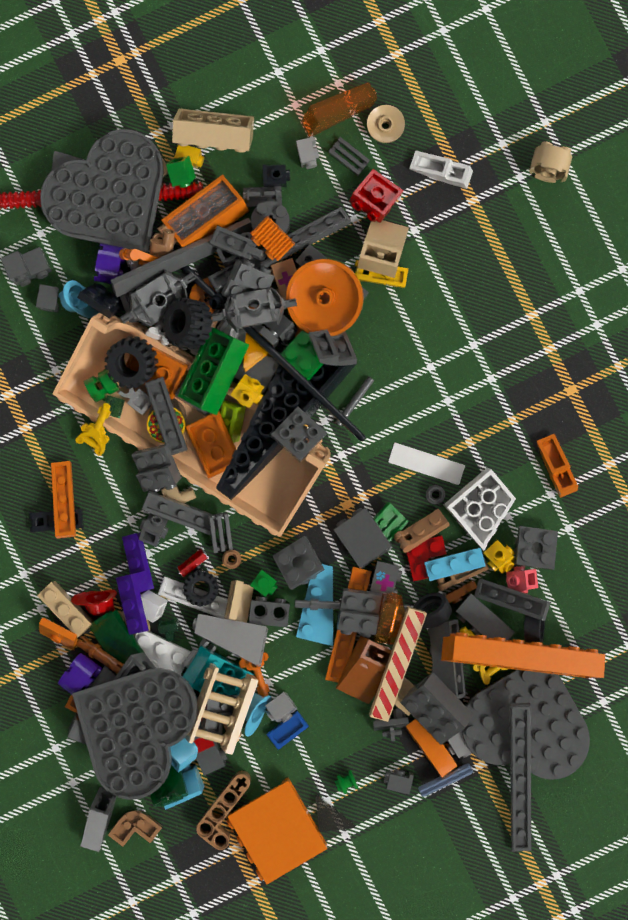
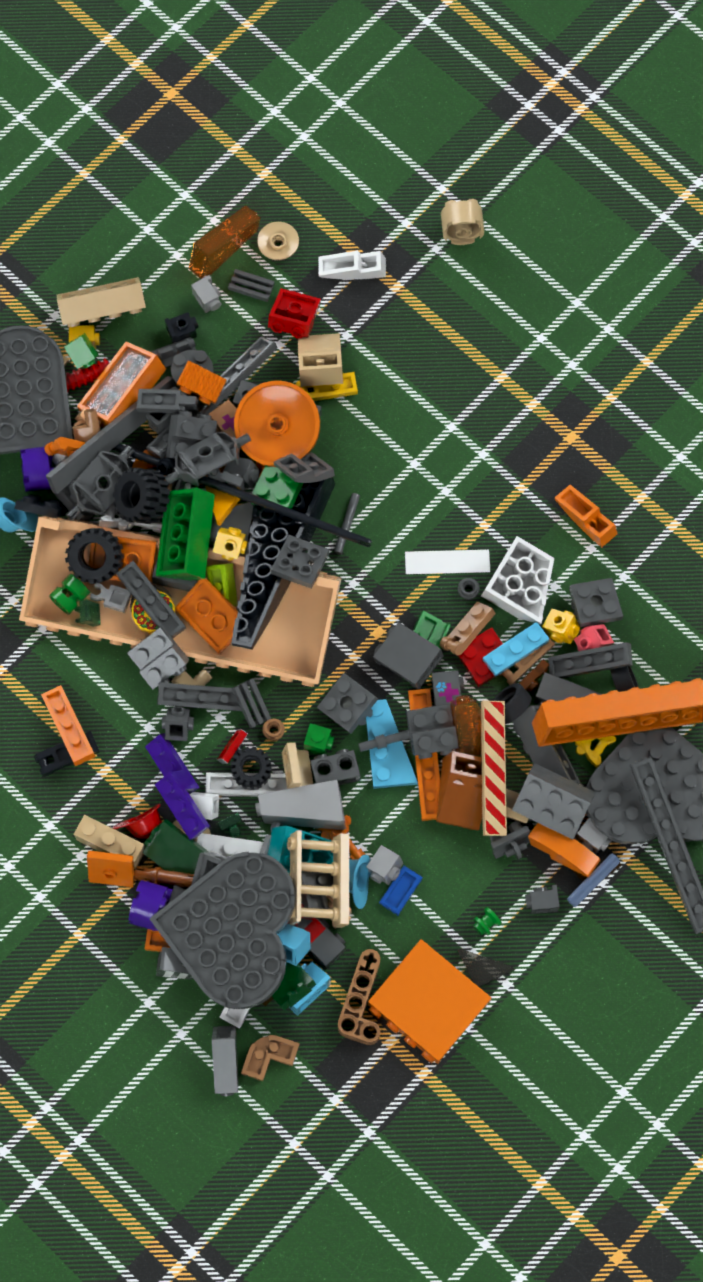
camera: 20 degrees left, 15 degrees down
yellow piece [75,403,111,456] -> none

